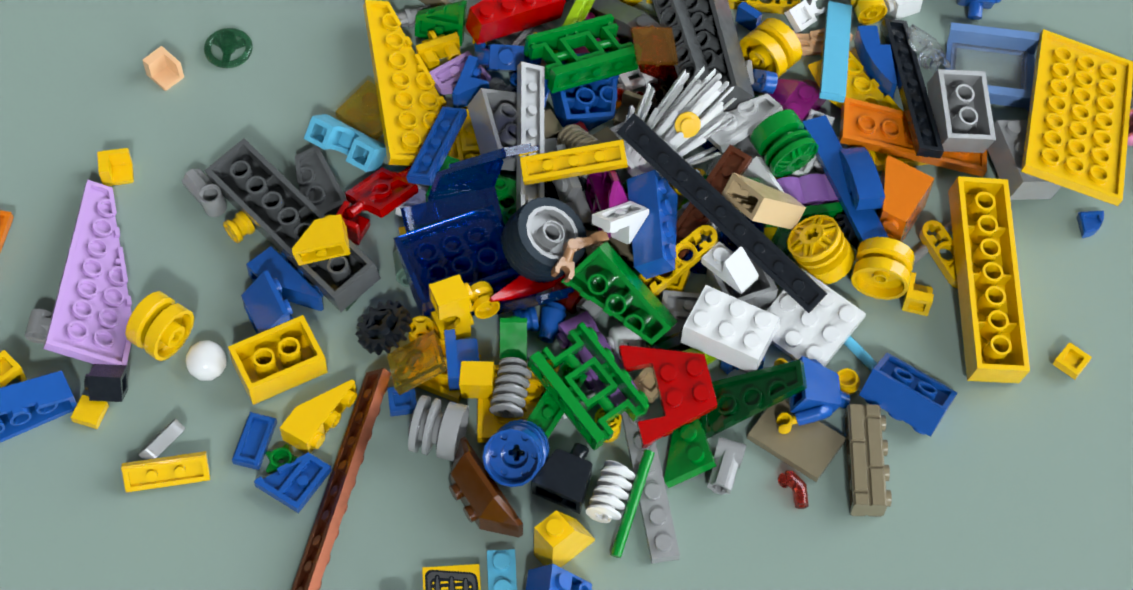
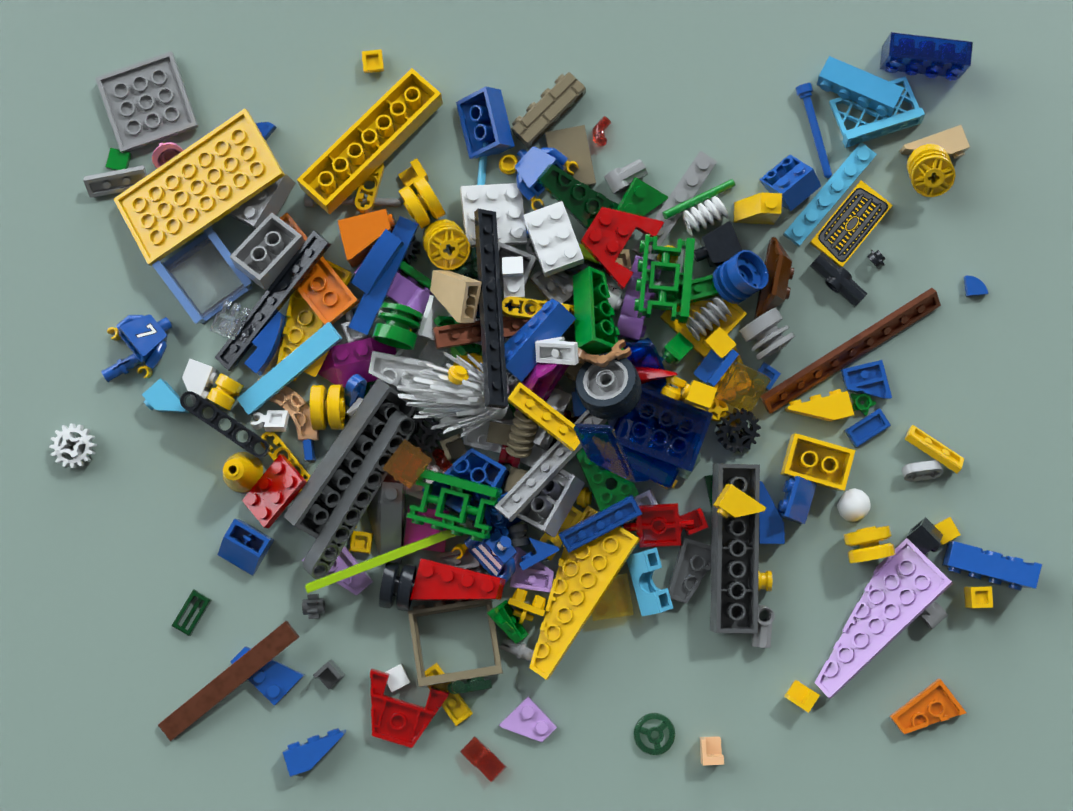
camera: 130 degrees left, 25 degrees up
none -> black piece [810,252,868,307]

